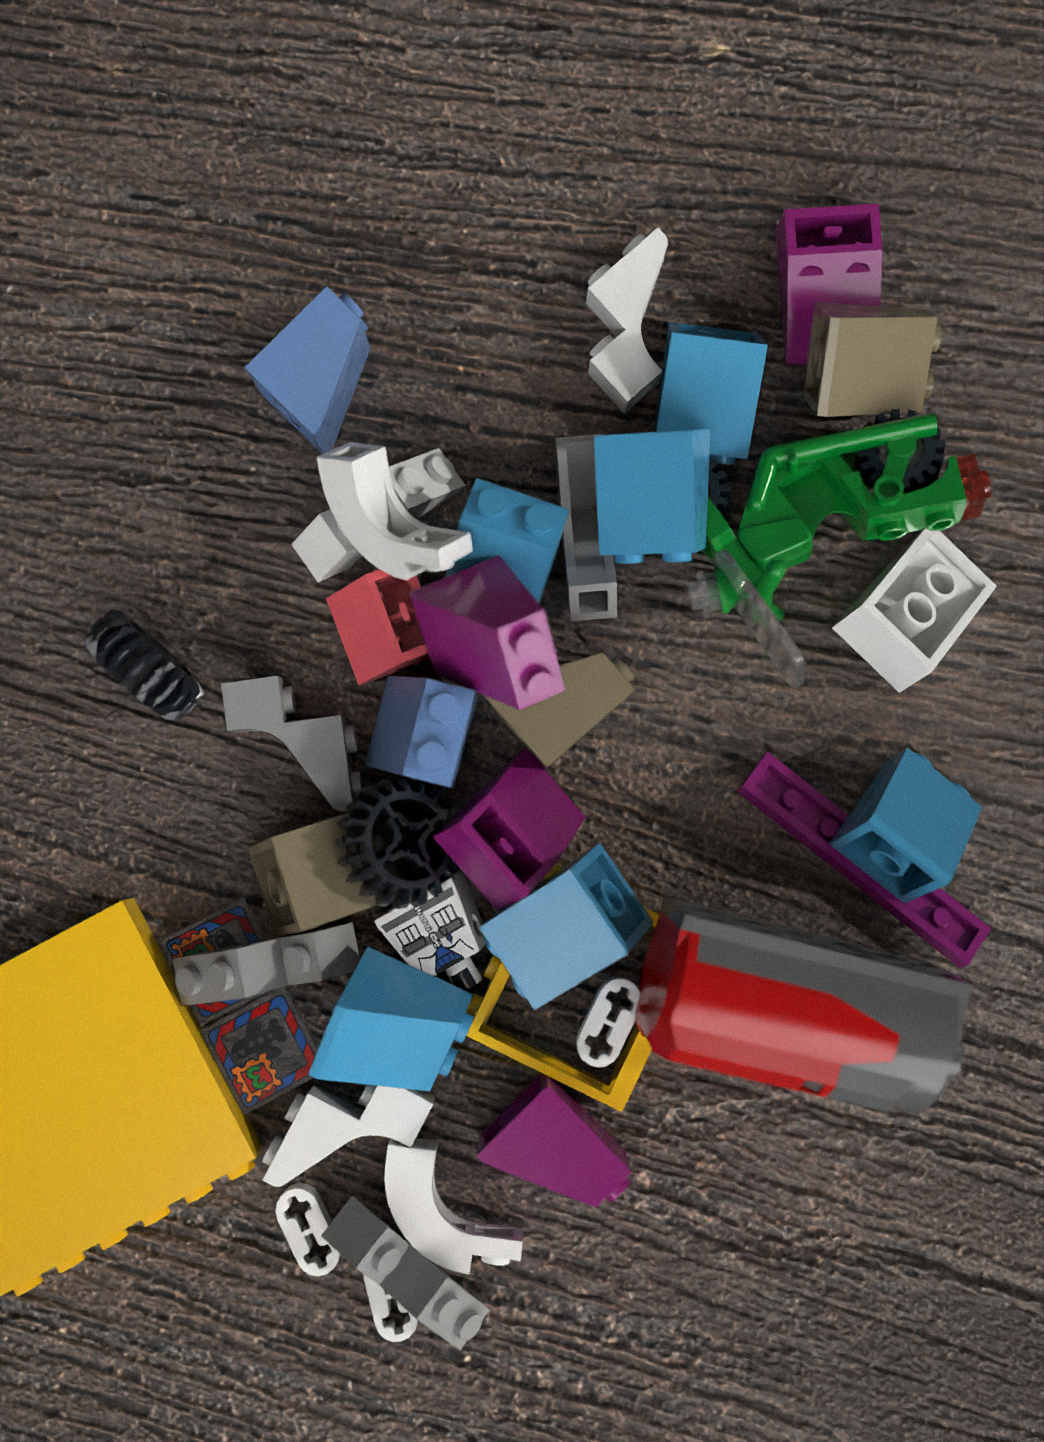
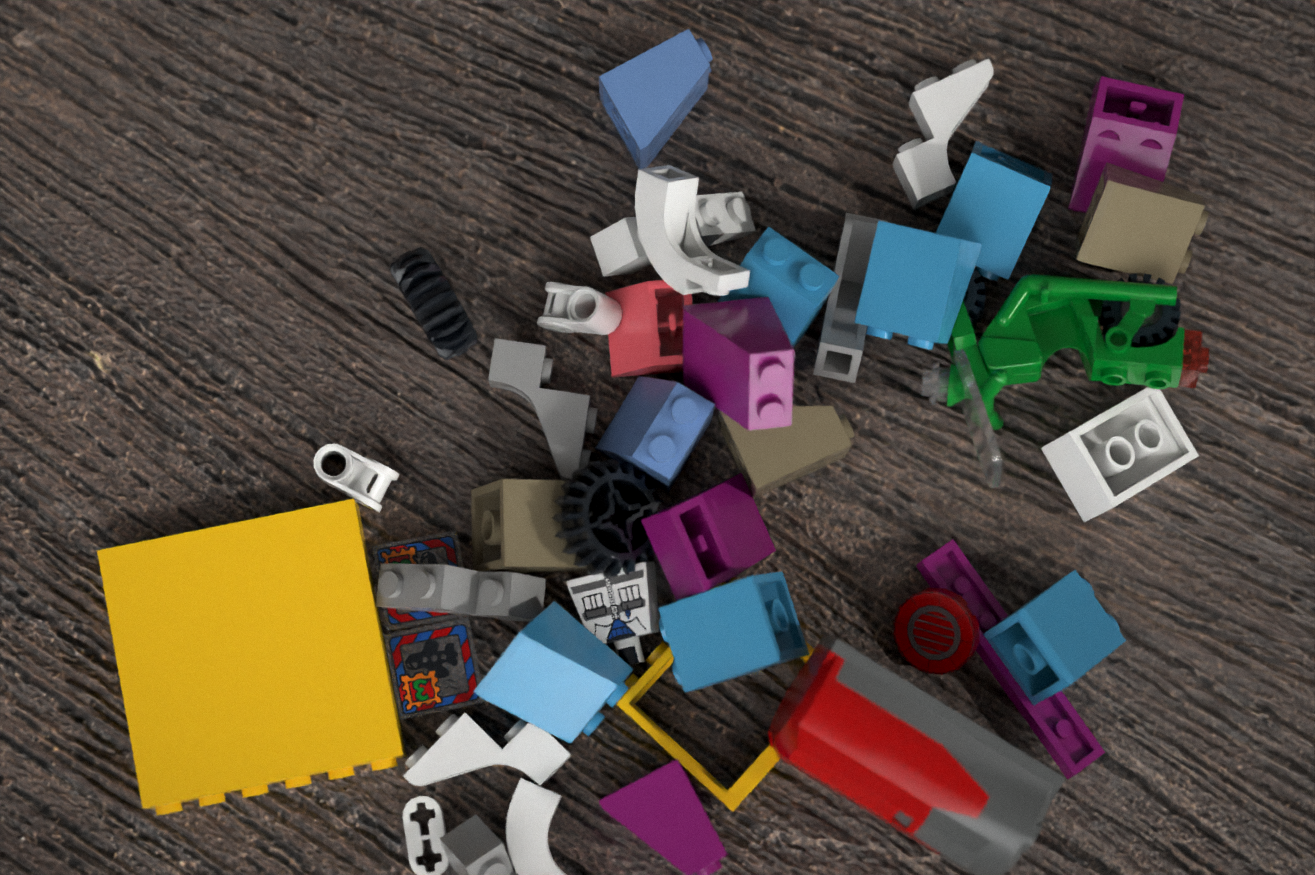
camera: 15 degrees right, 5 degrees down
white beam [576,976,640,1067] -> none
none -> white piece [313,443,400,513]
none -> white piece [537,282,622,335]
none -> tile [894,587,980,675]

